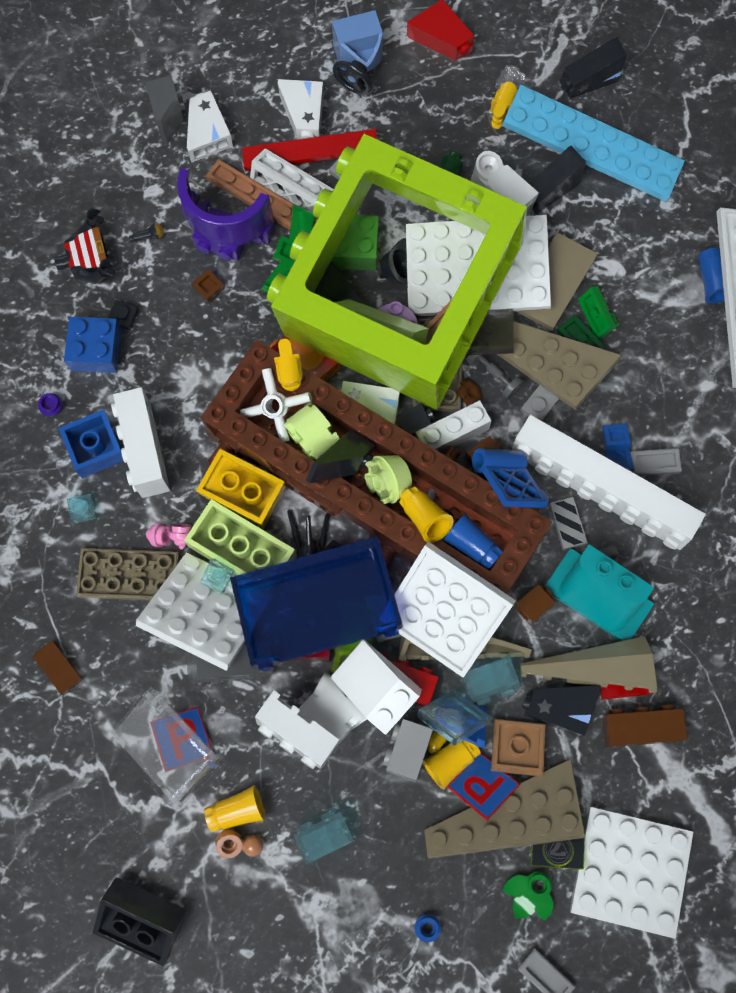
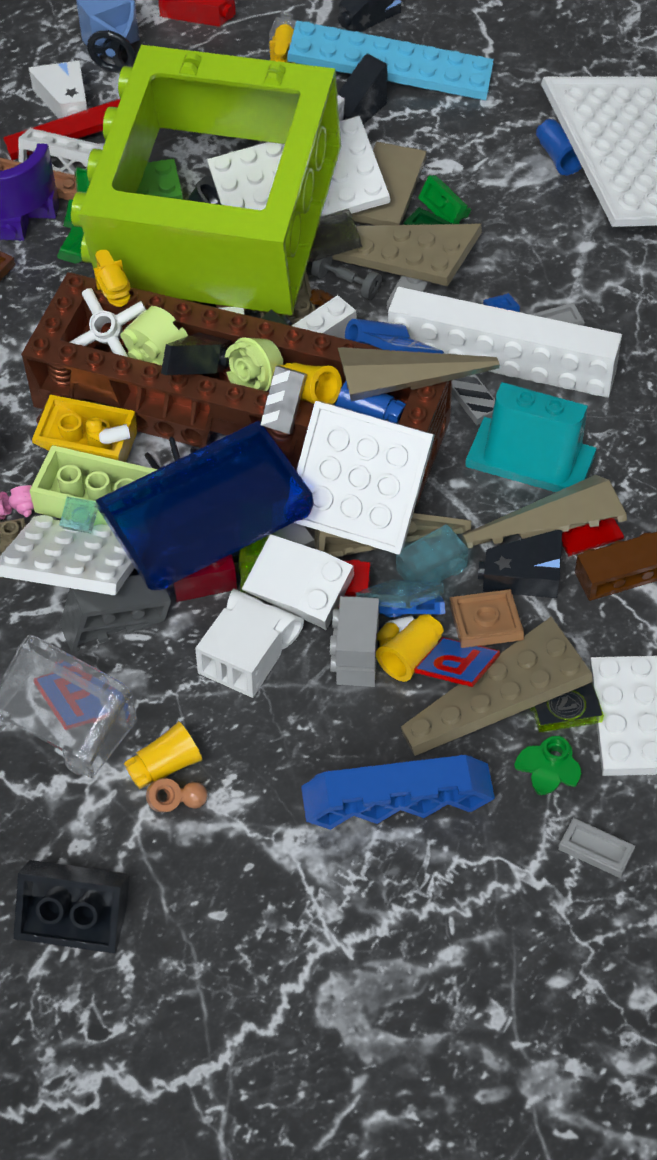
camera: 15 degrees left, 20 degrees down
white wedge [255,690,339,769] -> none
clear light blue brick [293,809,355,865] -> none
blue plate [414,914,441,942] -> none
reddish brown brick [514,584,555,626] -> none
none -> arm [86,417,130,444]
none -> flat silver tile [261,365,307,434]
none -> blue brick [301,755,495,830]
none -> dark tan wedge [338,347,500,402]

